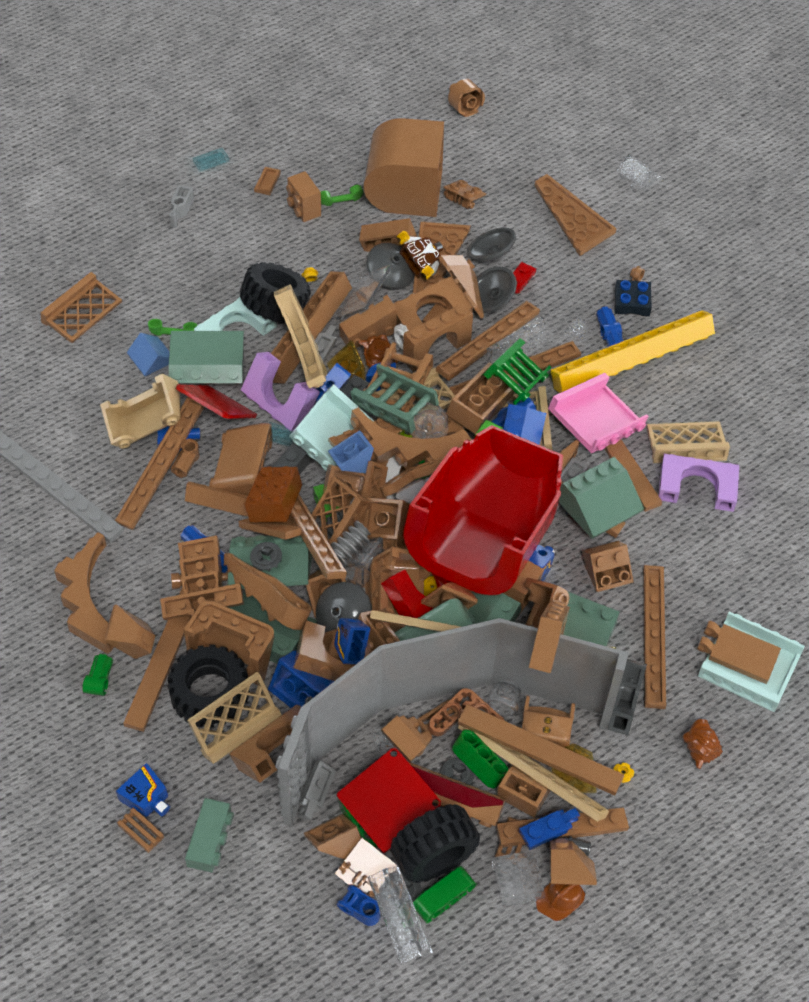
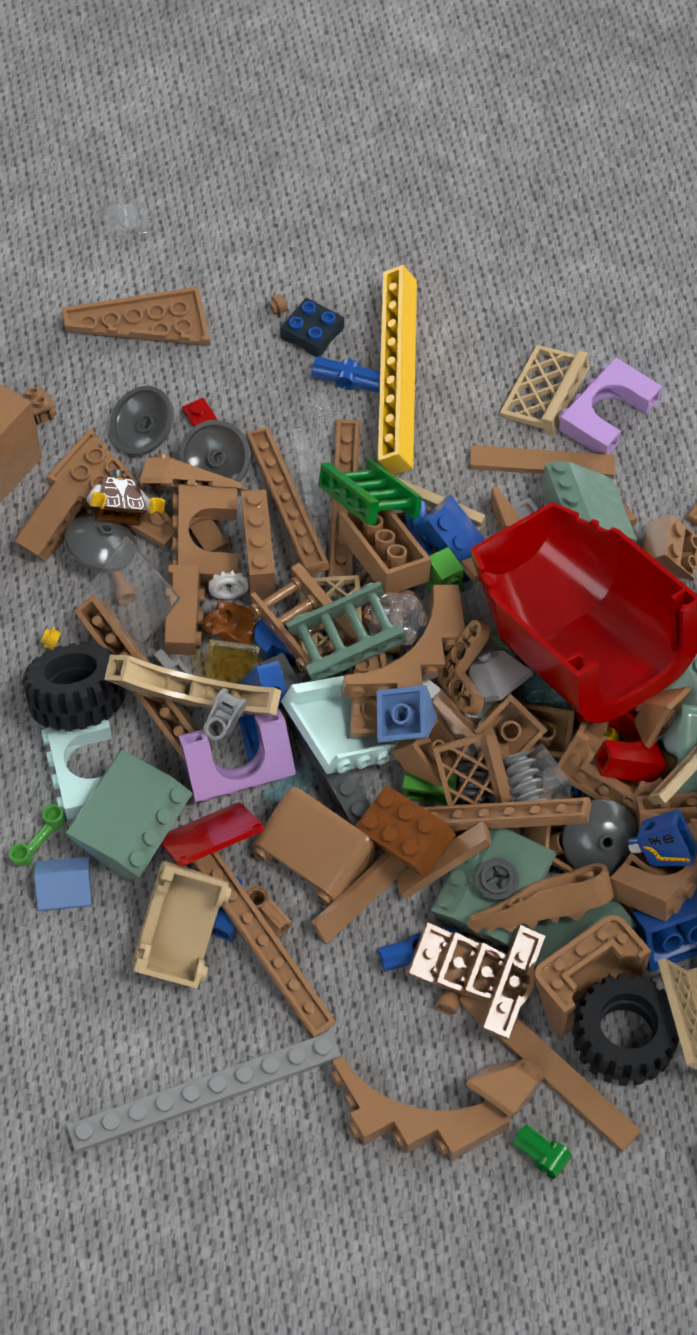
camera: 60 degrees left, 5 degrees up
bright pink panel [548,373,649,454] -> none
none -> light grey piece [204,688,247,741]

